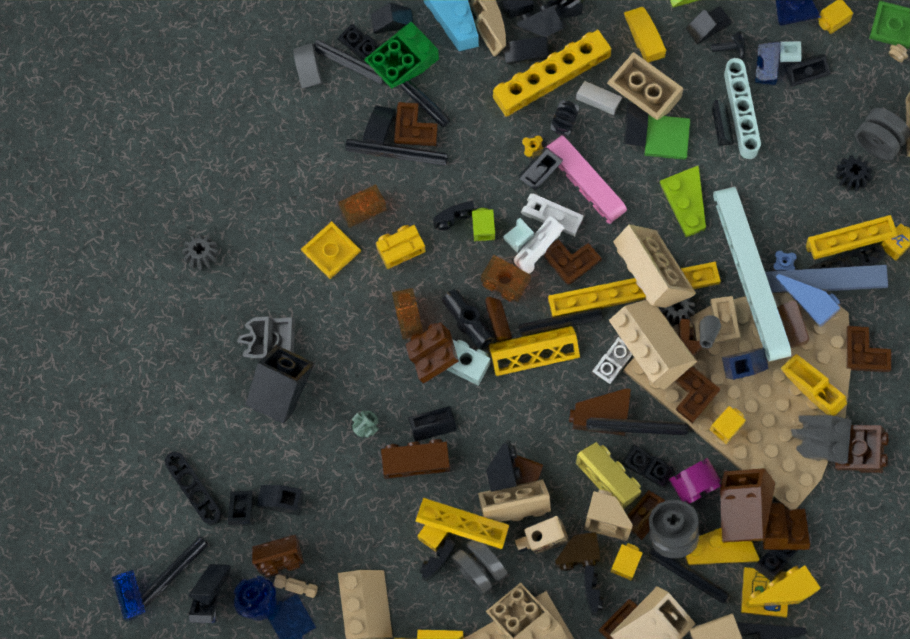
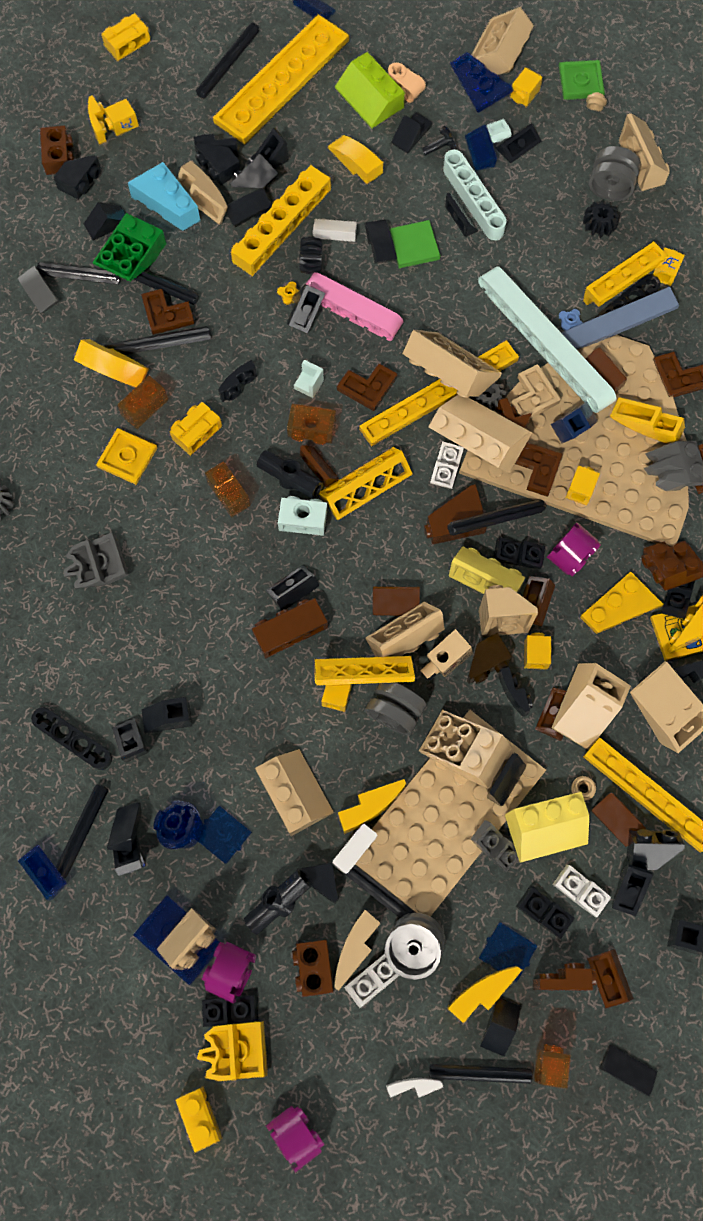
camera: 25 degrees left, 0 degrees up
black slope [245,345,315,424] -> none
reddish brown slope [252,534,304,577] -> none
tan axle [274,574,318,598] -> none
black slope [337,24,380,62] -> none
sand green gear [352,410,379,438] -> none
black slope [363,105,396,145] -> none
reddish brown plate [405,322,459,384] -> none
black slope [420,539,456,582] -> none
lime brick [472,208,495,242] -> none
black slope [486,440,522,492] -> none
white plate [514,216,565,274] -> none
black axle [518,308,603,336] -> none
white plate [521,193,584,237] -> none
tan slope [607,52,683,120] -> none
dark grey wheel [649,500,699,559] -> none
black axle [649,548,729,603] -> none
lime wing [660,165,706,237] -> none
dark grey cone [700,315,721,348] -> none
reddish brown slope [720,468,776,543] -> none
medium blue slope [776,274,840,327] -> none
none -> yellow slope [74,339,149,388]

